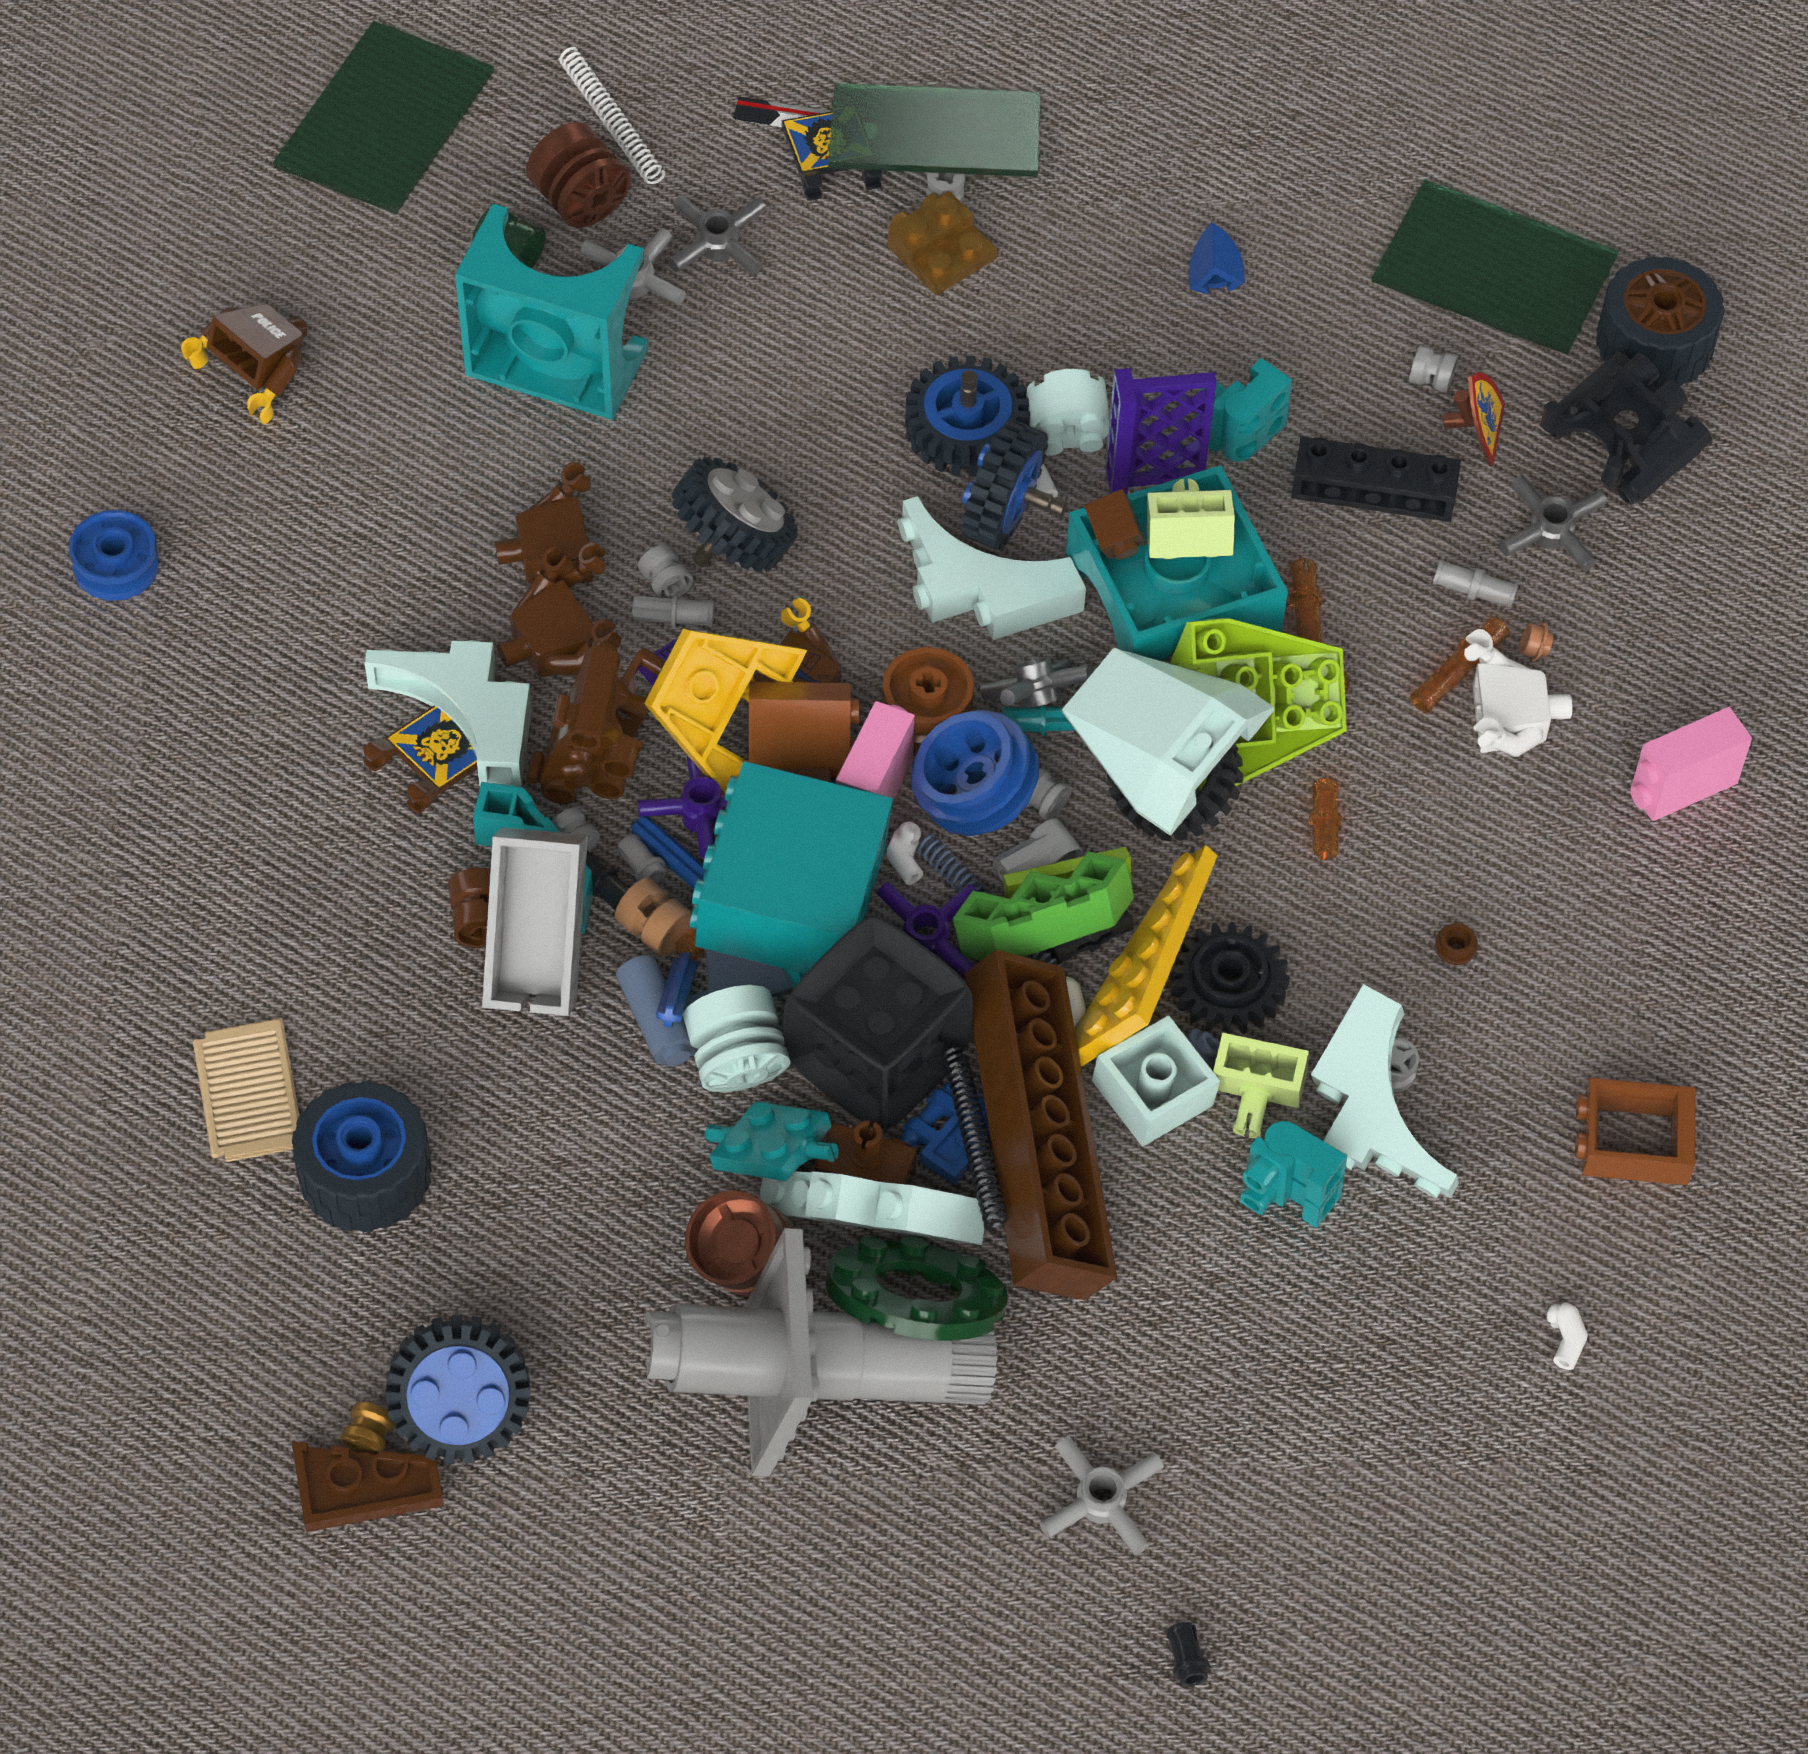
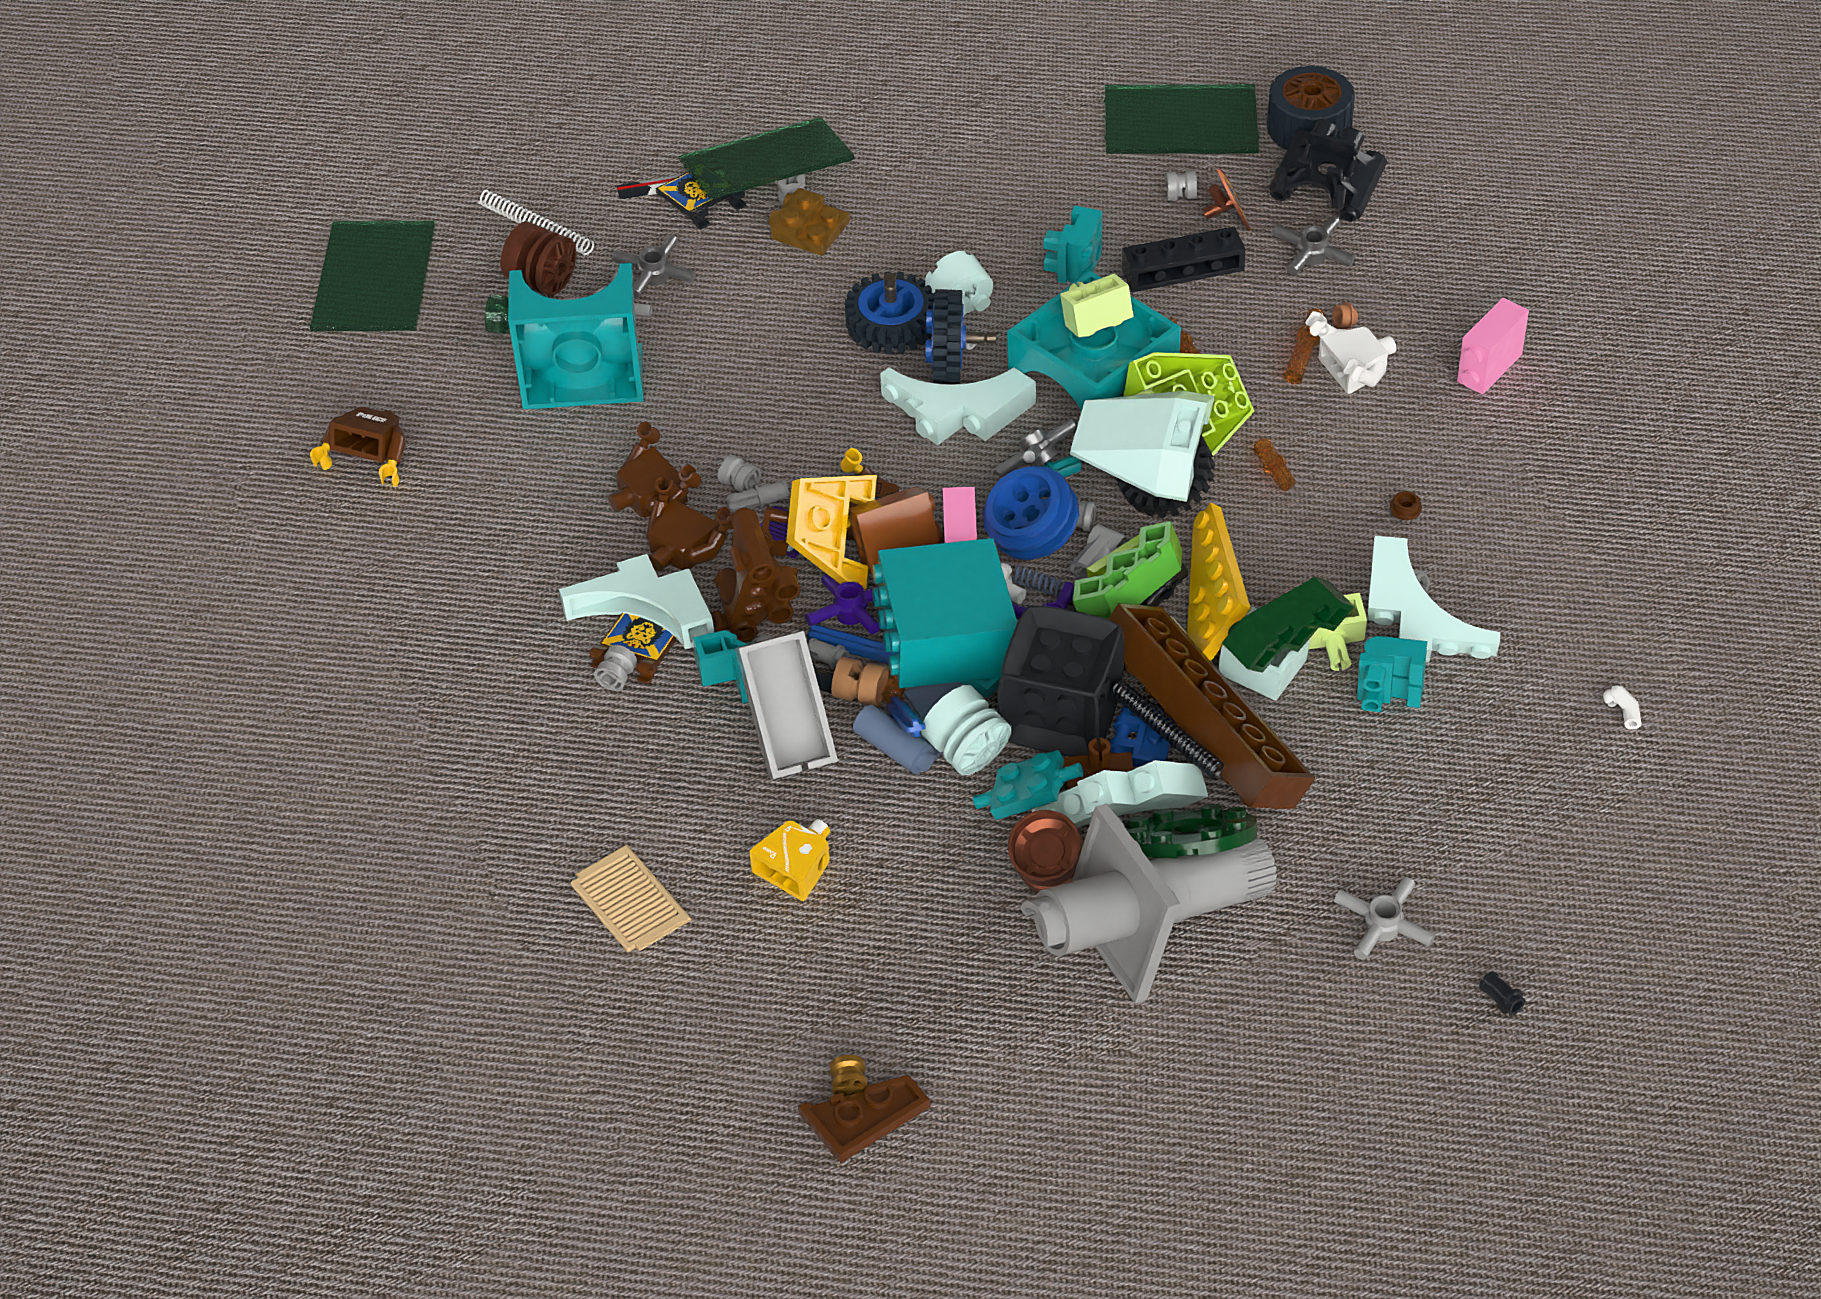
camera: 20 degrees left, 10 degrees down
blue wheel [69,510,159,601] -> none
black wheel [292,1081,432,1232] -> none
wheel [386,1315,530,1464] -> none
reddish brown wheel [448,867,491,948] -> none
black wheel [672,457,798,572] -> none
dark orange wheel [882,647,974,754] -> none
reddish brown brick [1084,489,1147,560] -> none
dark purple fence [1105,368,1217,494] -> none
black gear [1169,922,1290,1034] -> none
blue brick [1189,222,1245,294] -> none
light grey pin [1432,559,1519,609] -> none
dark orange window [1575,1078,1696,1186] -> none
none -> light grey wheel [594,645,637,691]
none -> yellow torso [749,819,831,902]
none -> dark green brick [1222,576,1355,673]

